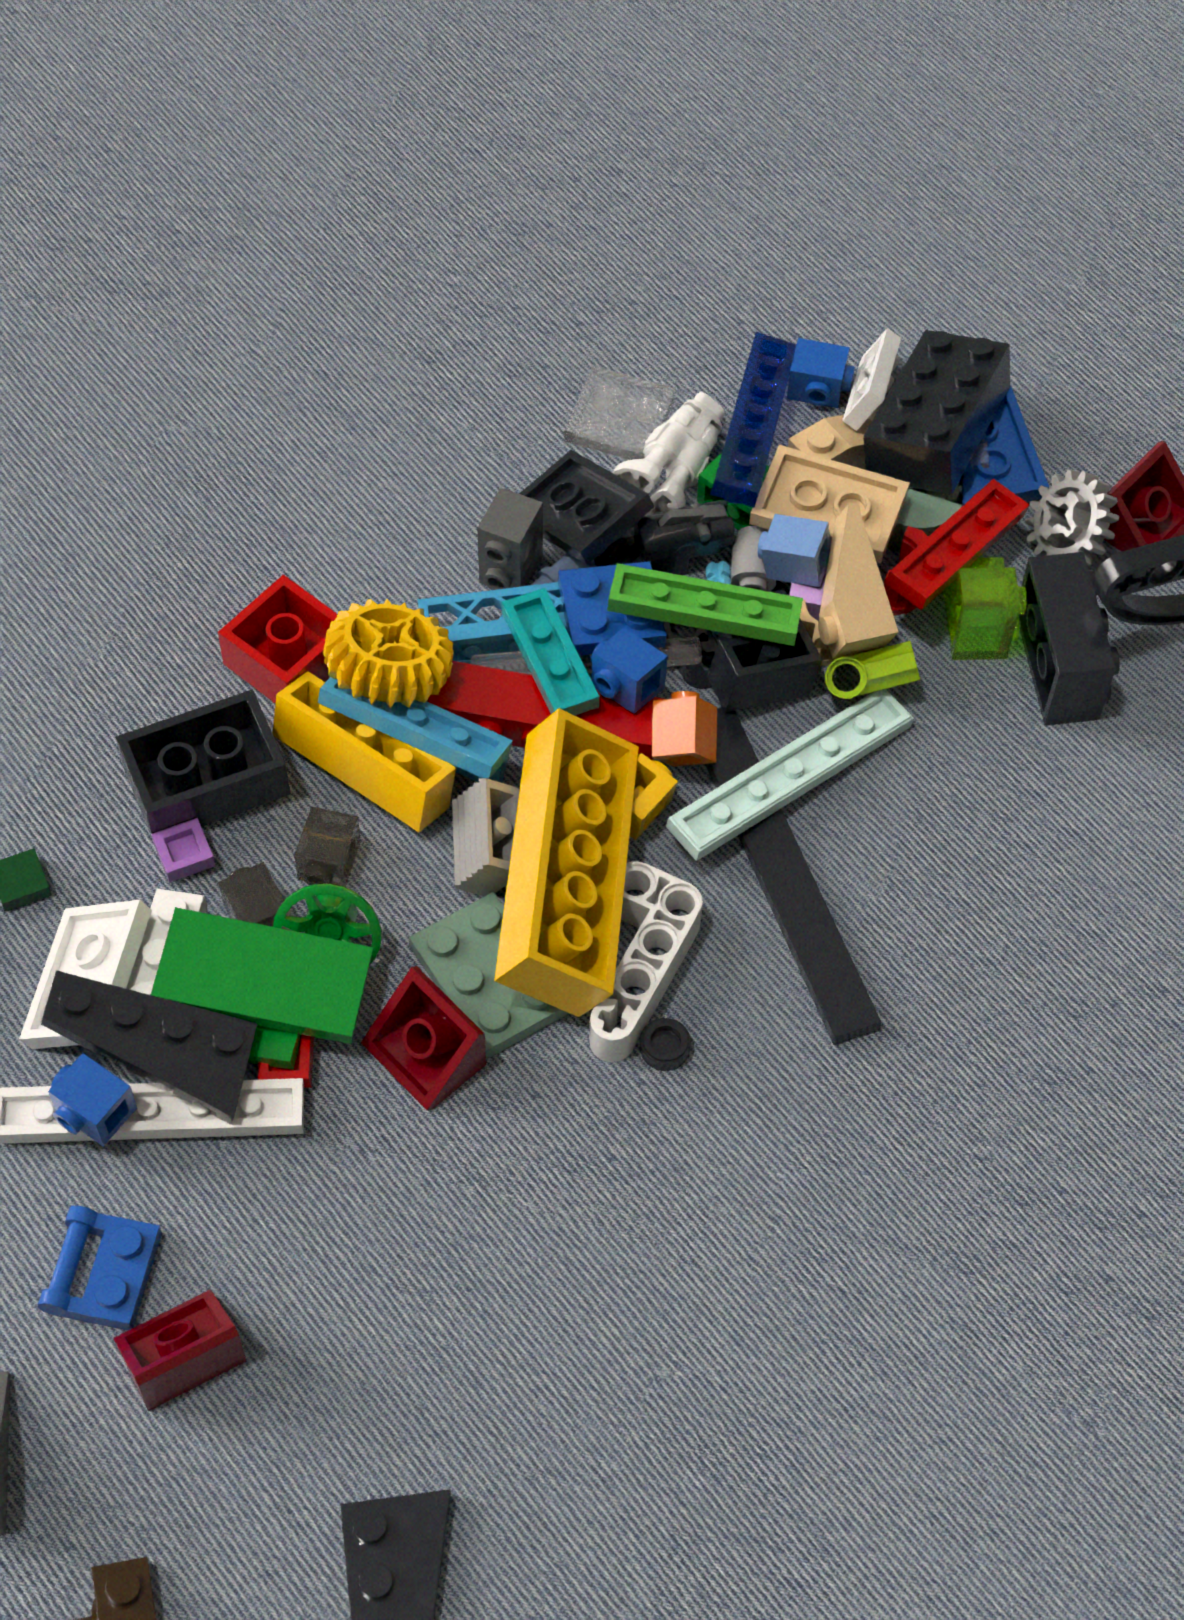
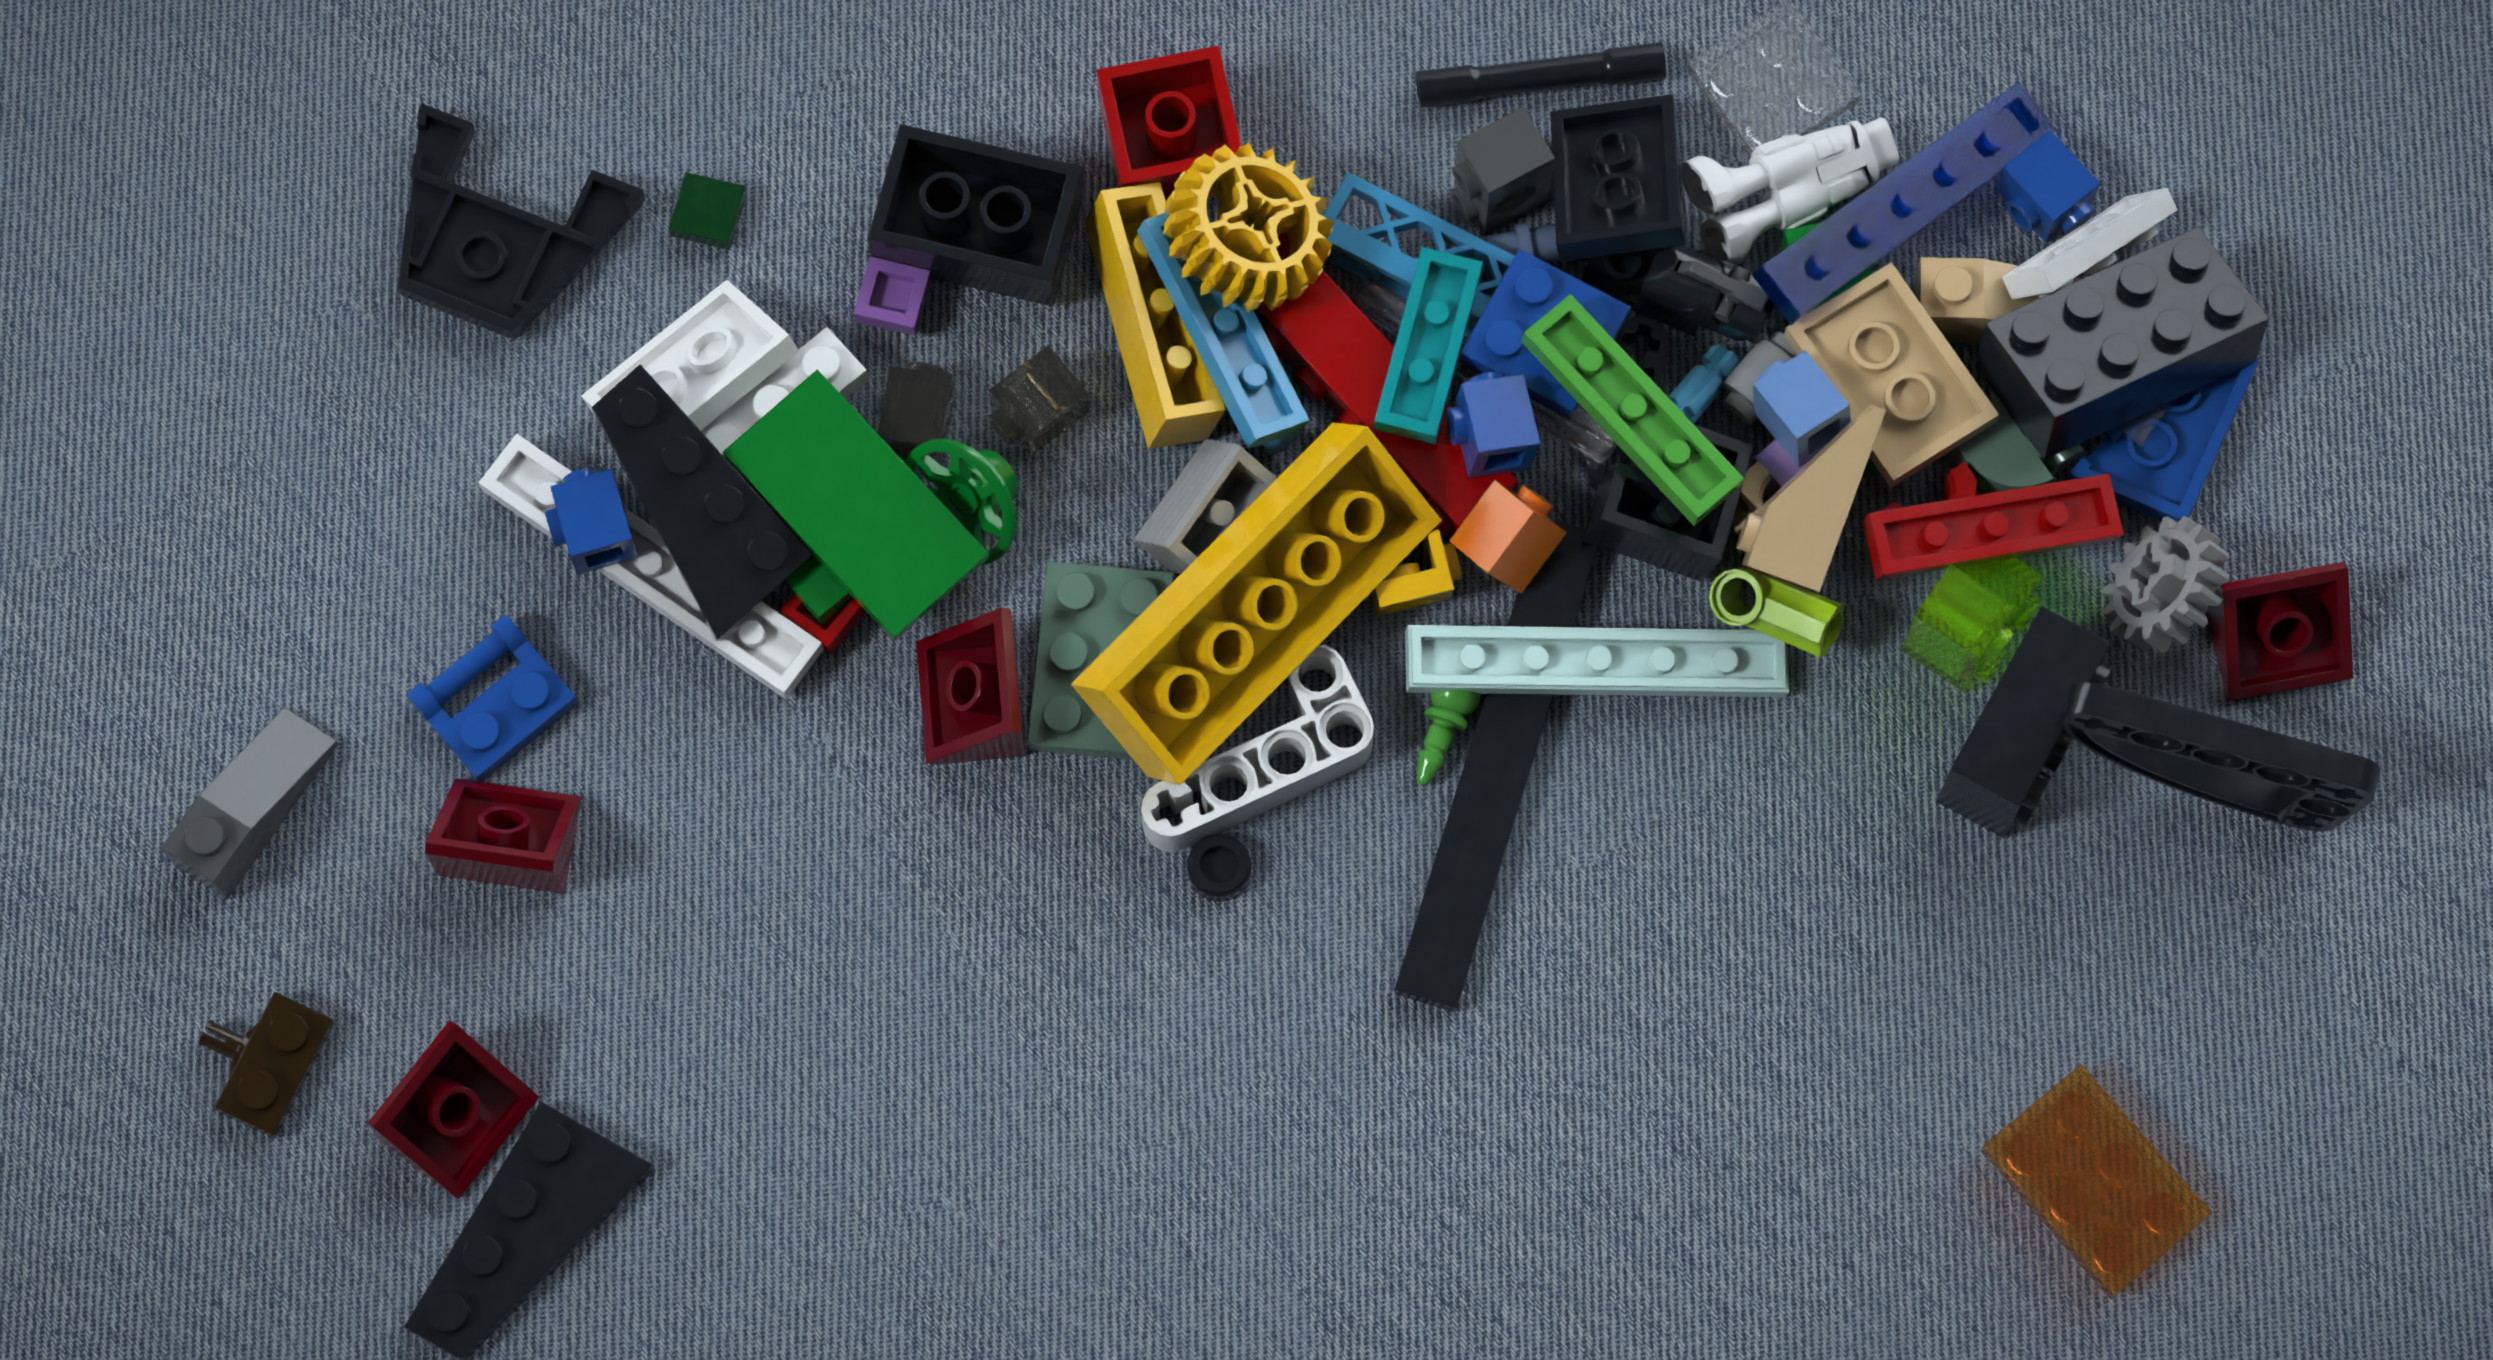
camera: 40 degrees right, 15 degrees up
none -> dark red slope [367,1020,539,1199]
none -> black piece [1416,42,1666,108]
none -> bright green bar [1417,690,1481,786]

